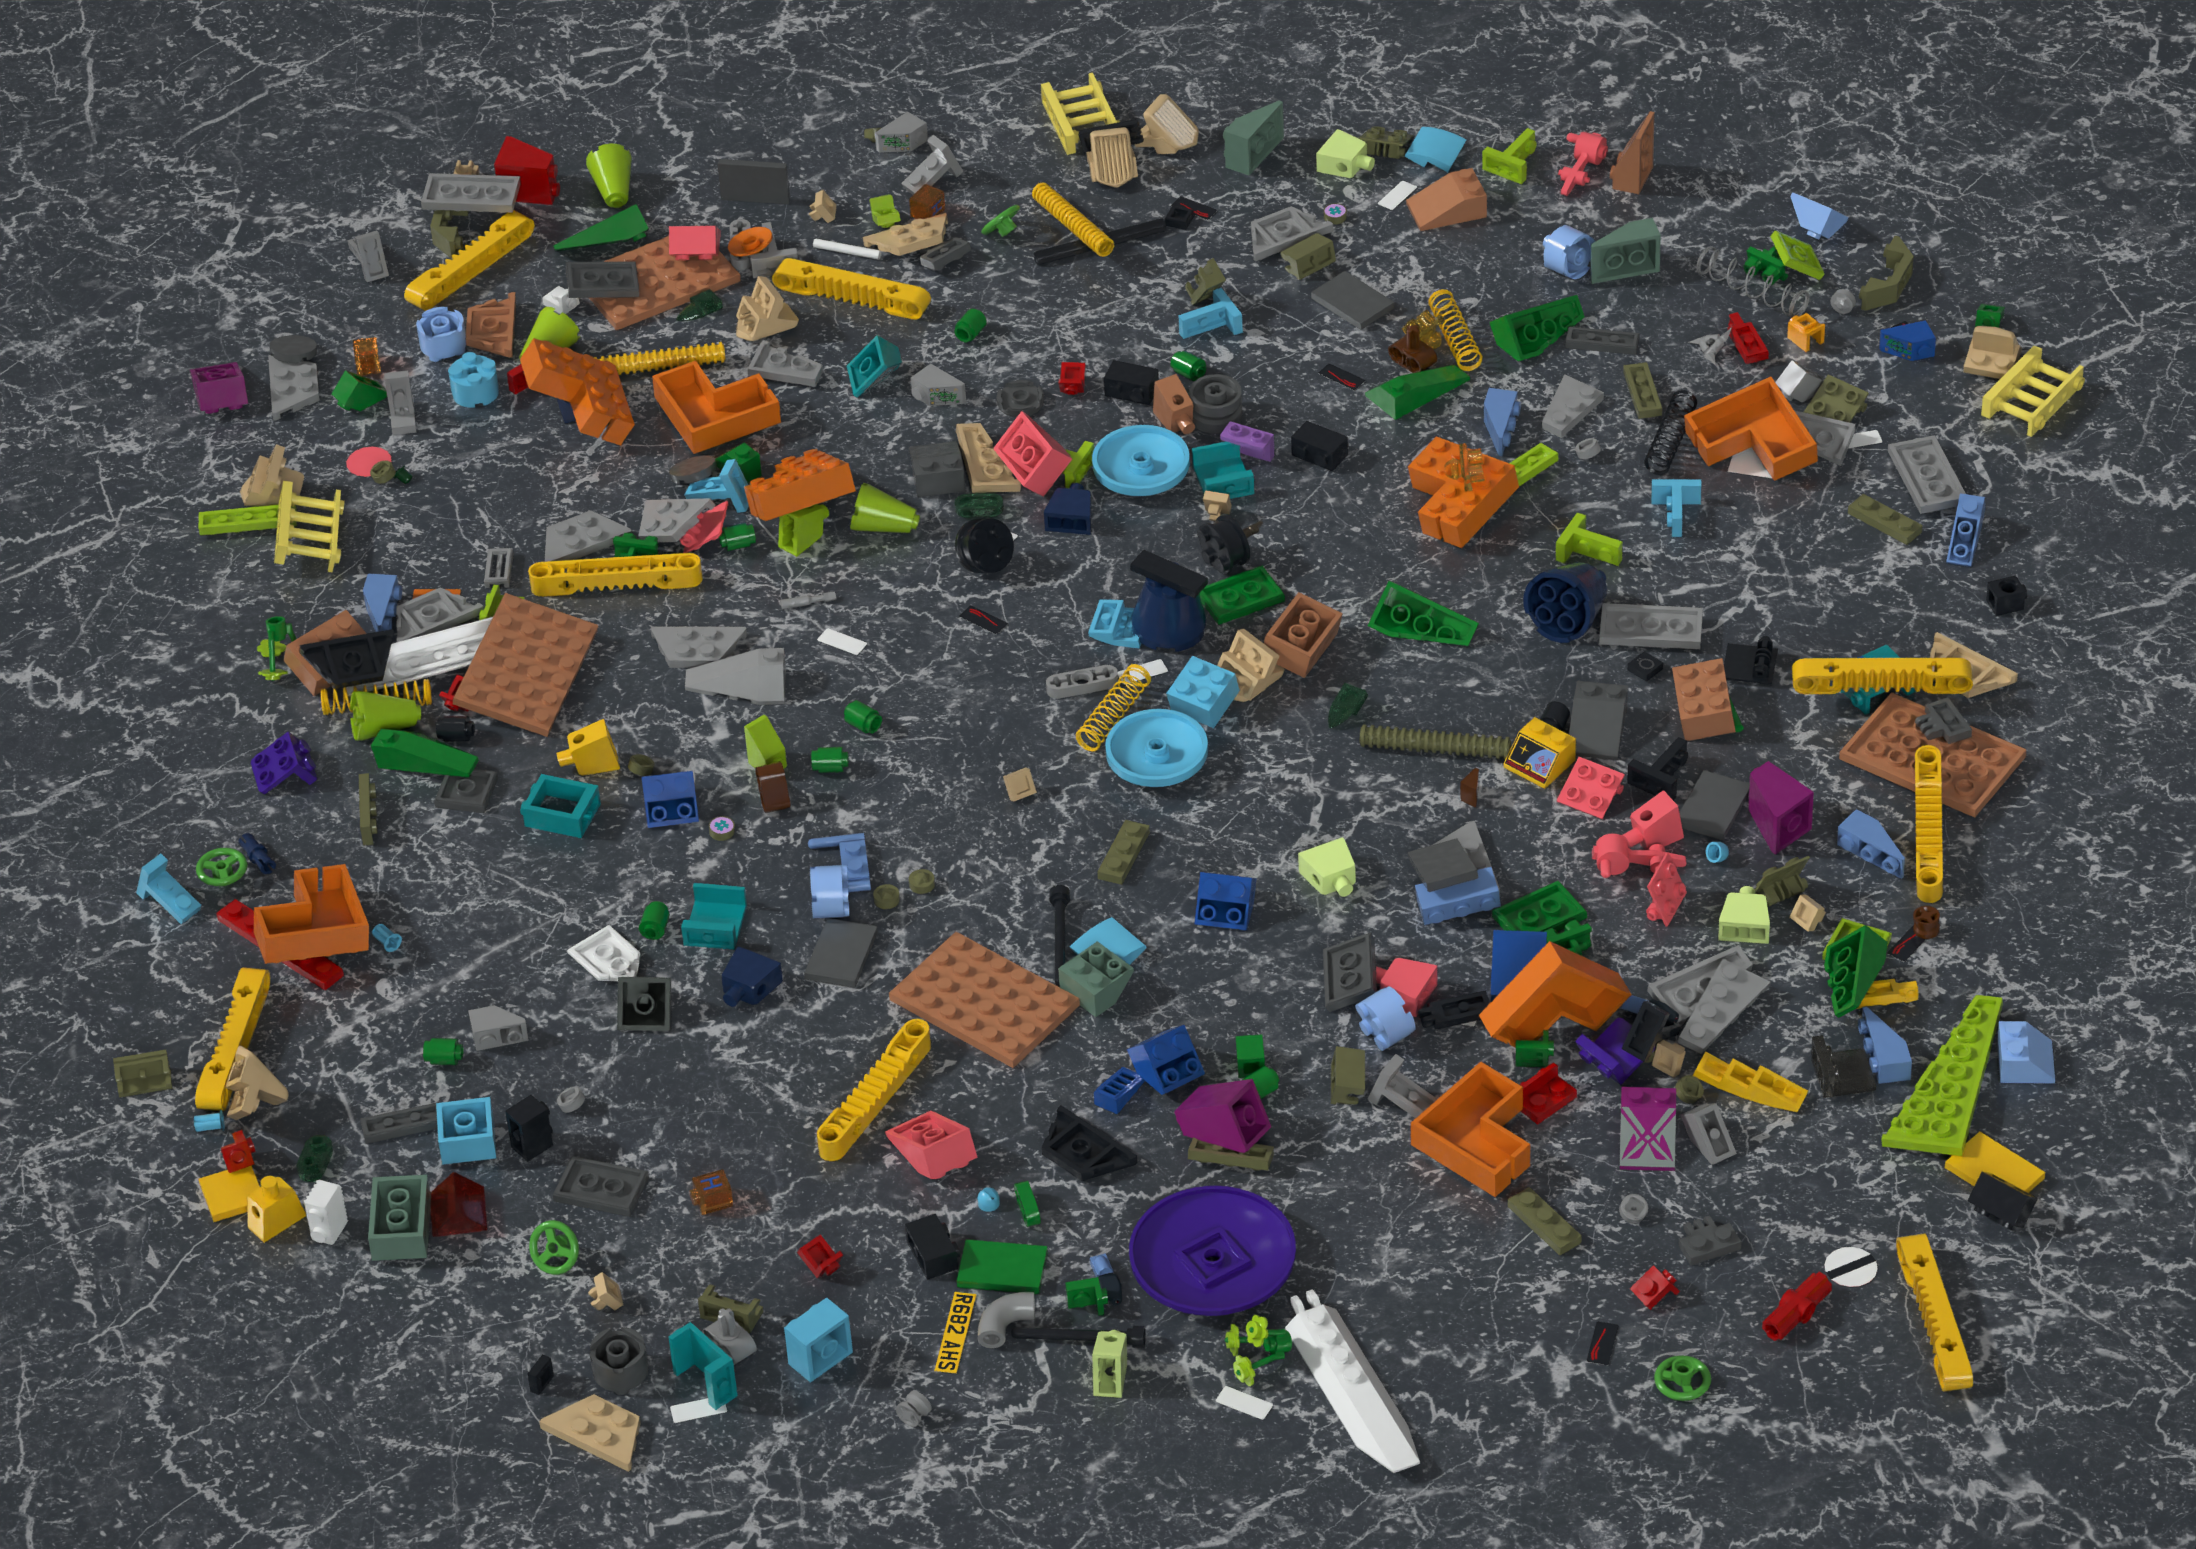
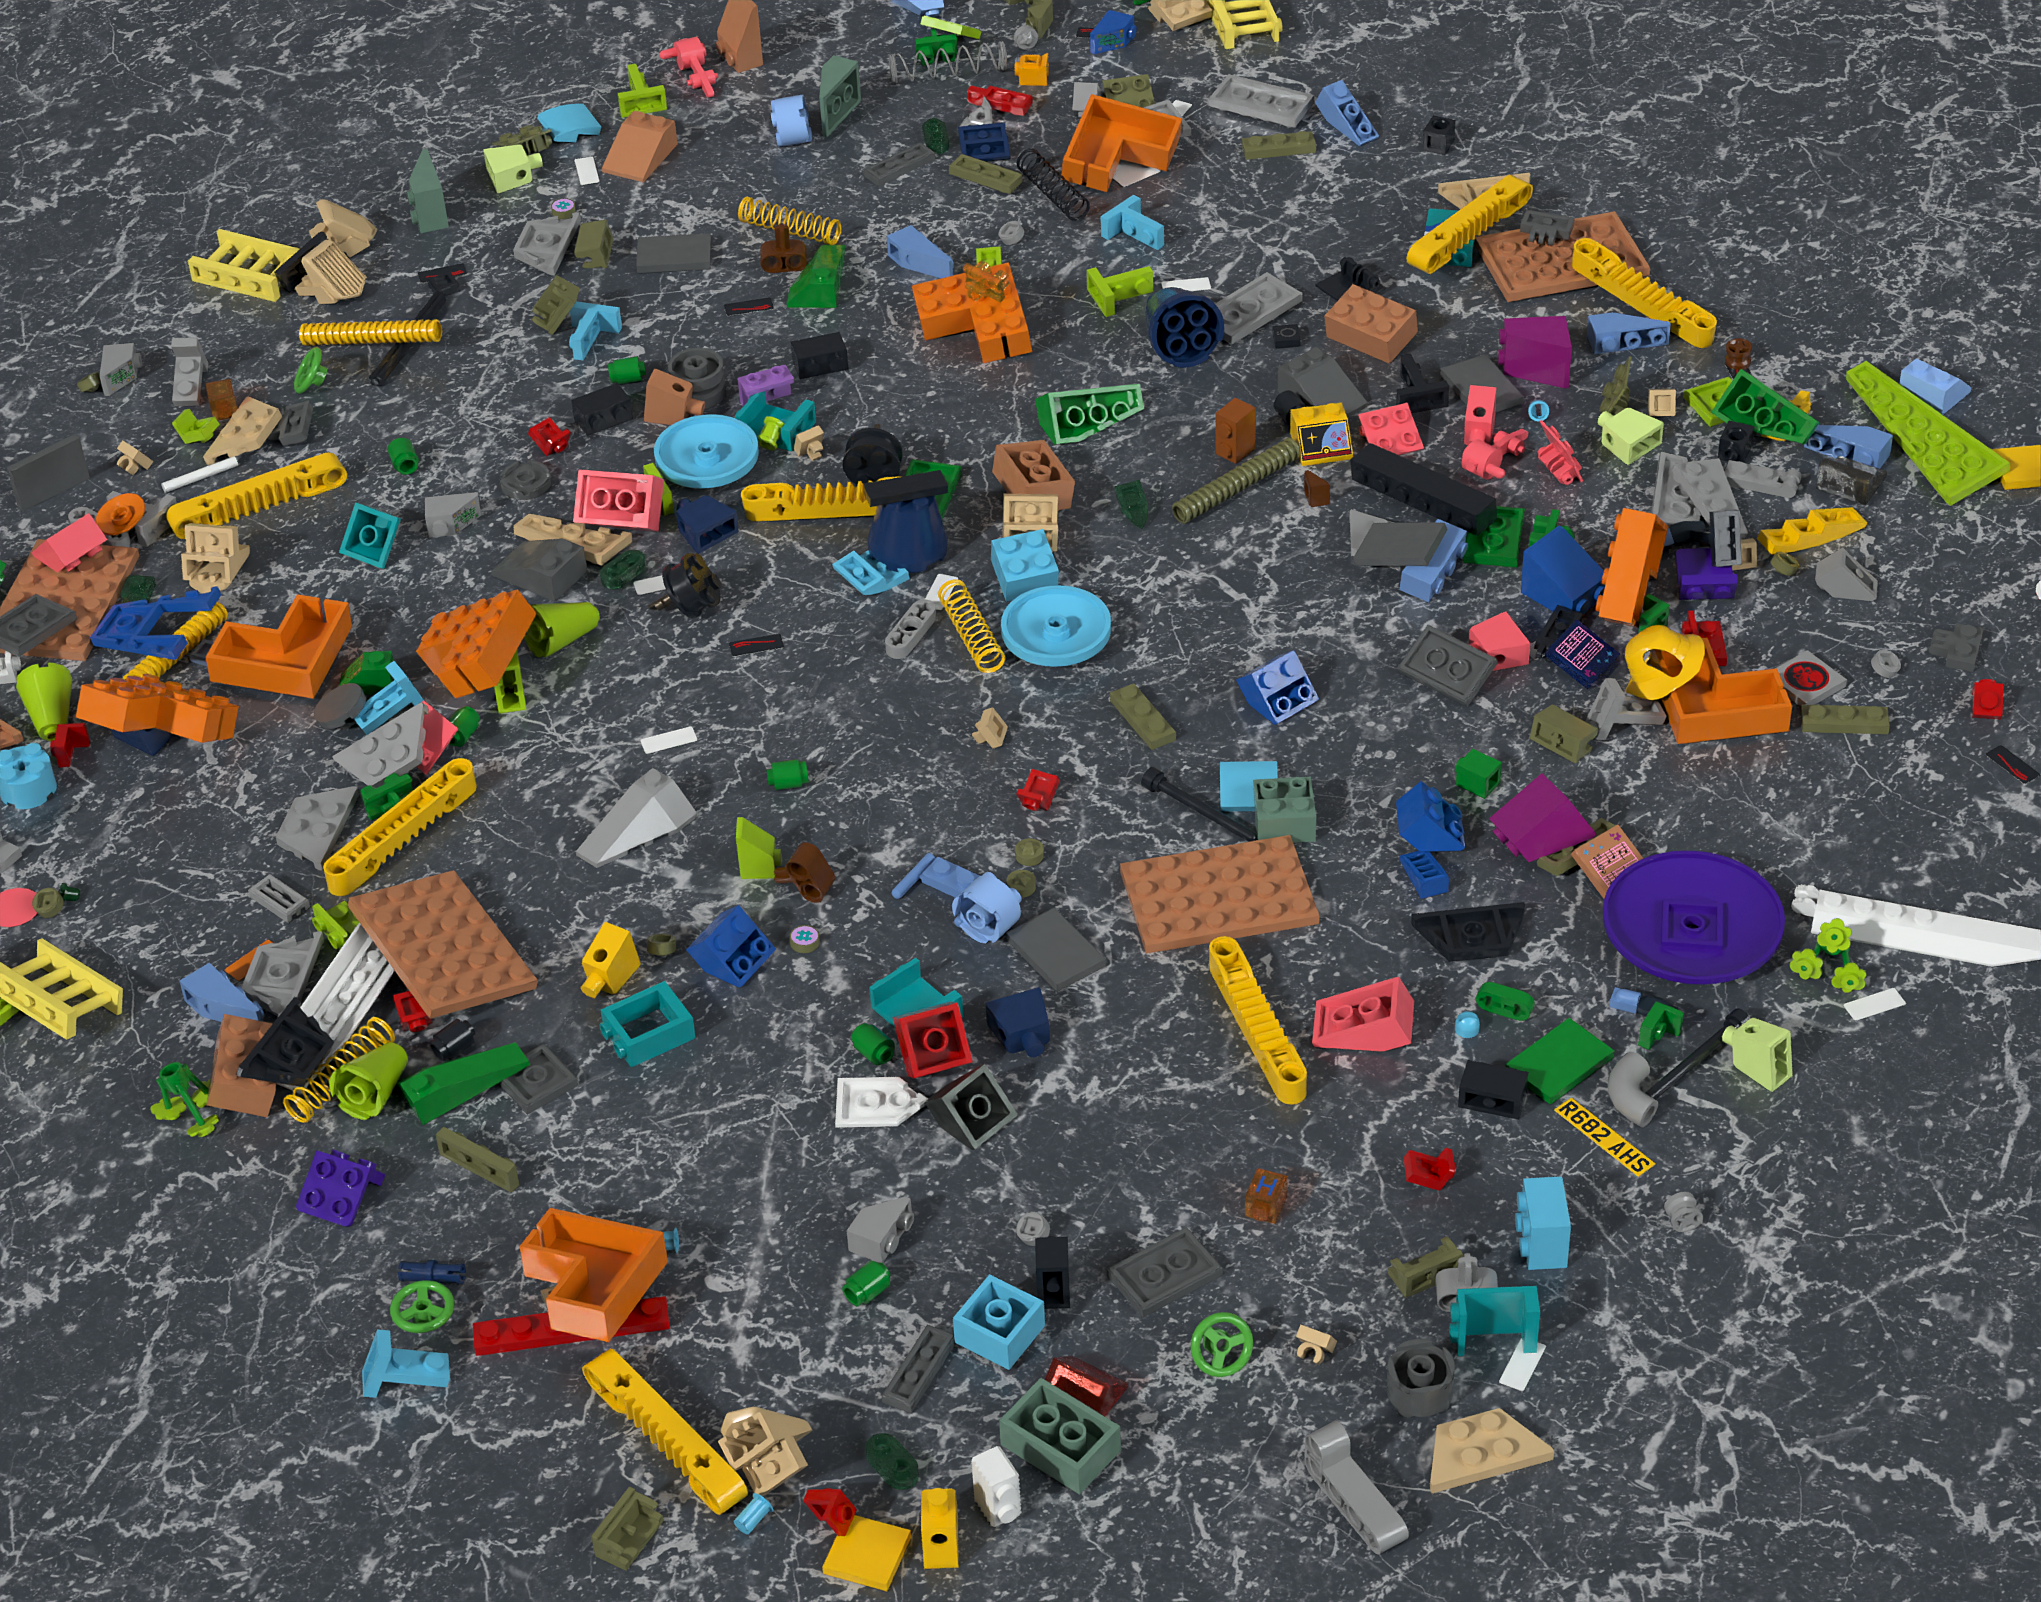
camera: 50 degrees left, 0 degrees up
black tile [527,1354,554,1395] -> none
light grey wing [651,626,747,668] -> none
light grey wing [747,339,823,387] -> none
light grey piece [780,592,836,610] -> none
green brick [811,747,849,773] -> none
green brick [1242,1066,1279,1099] -> none
yellowish green torso [1298,837,1356,897] -> none
light blue brick [1355,986,1416,1051] -> none
clear yellow hips [1401,309,1445,350] -> none
green wedge [1489,295,1585,362] -> none
light grey wing [1542,374,1604,438] -> none
slope [1620,1087,1676,1171] -> none
none -> blue wing [90,586,221,660]
none -> yellow gear [741,476,903,521]
none -> lime bush [756,416,784,451]
none -> red brick [893,1001,973,1078]
none -> clear green plate [922,118,949,154]
none -> dark blue slope [958,122,1010,161]
none -> red bracket [1016,769,1060,811]
none -> white sticker [1161,277,1211,291]
none -> dark orange brick [1215,398,1256,464]
none -> light grey beam [1305,1420,1409,1555]
none -> black brick [1350,443,1497,536]
none -> clear blue tile [1544,619,1620,690]
none -> nougat tile [1571,825,1644,899]
none -> yellow piece [1625,625,1705,700]
none -> black brick [1718,420,1754,463]
none -> light grey plate [1724,460,1802,498]
none -> tile [1775,650,1847,707]

